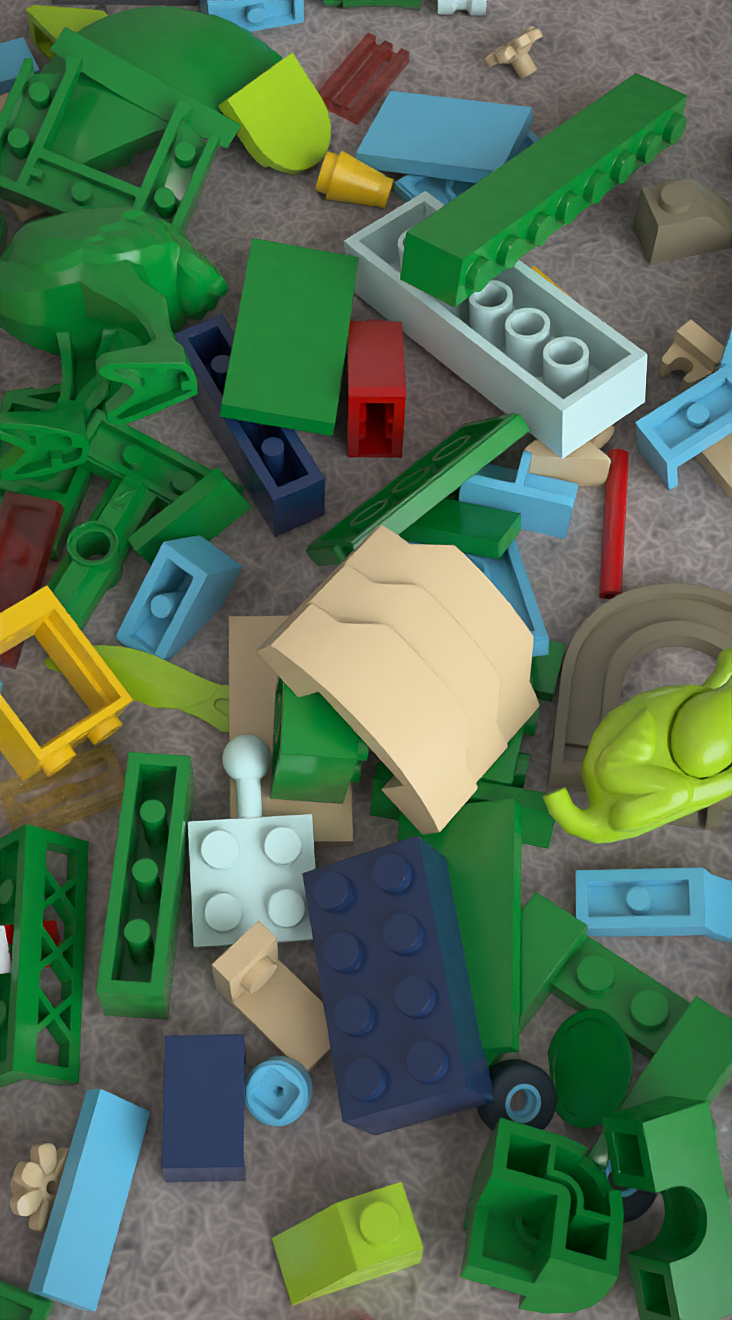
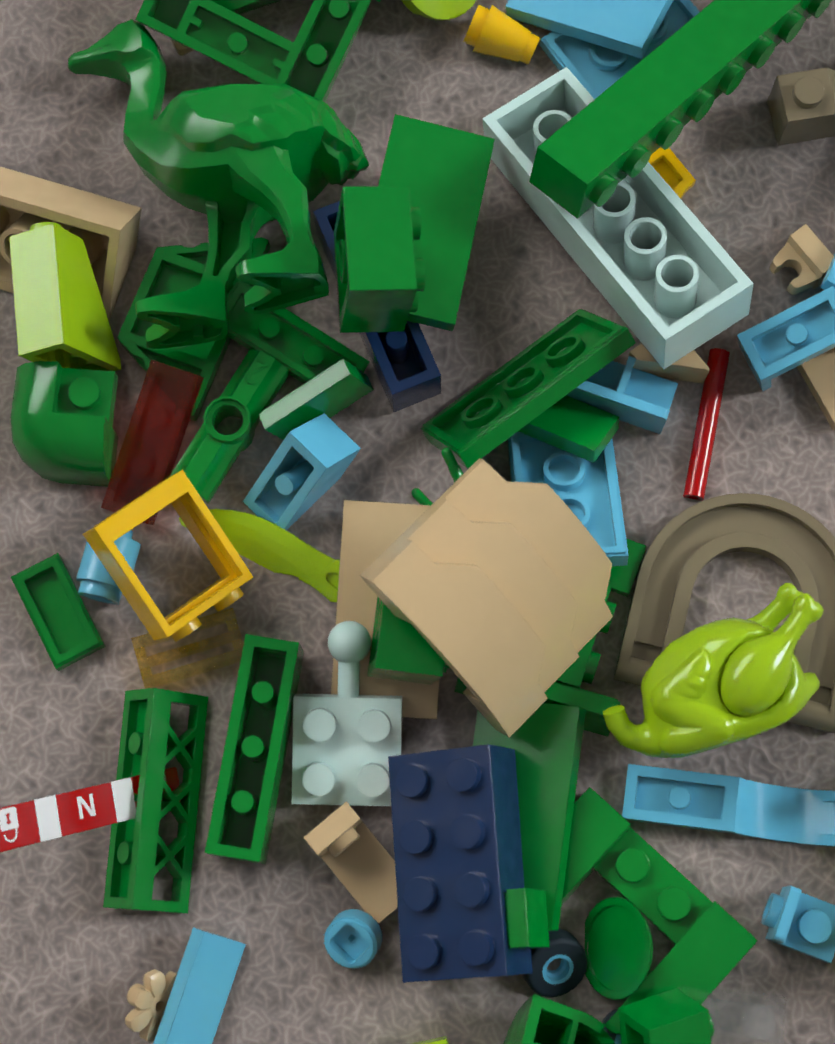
camera: 10 degrees right, 15 degrees up
dark blue panel [162,1034,246,1182] -> none
red slope [347,319,406,458] -> none
none -> green brick [334,186,425,333]
none -> green tile [505,888,550,949]

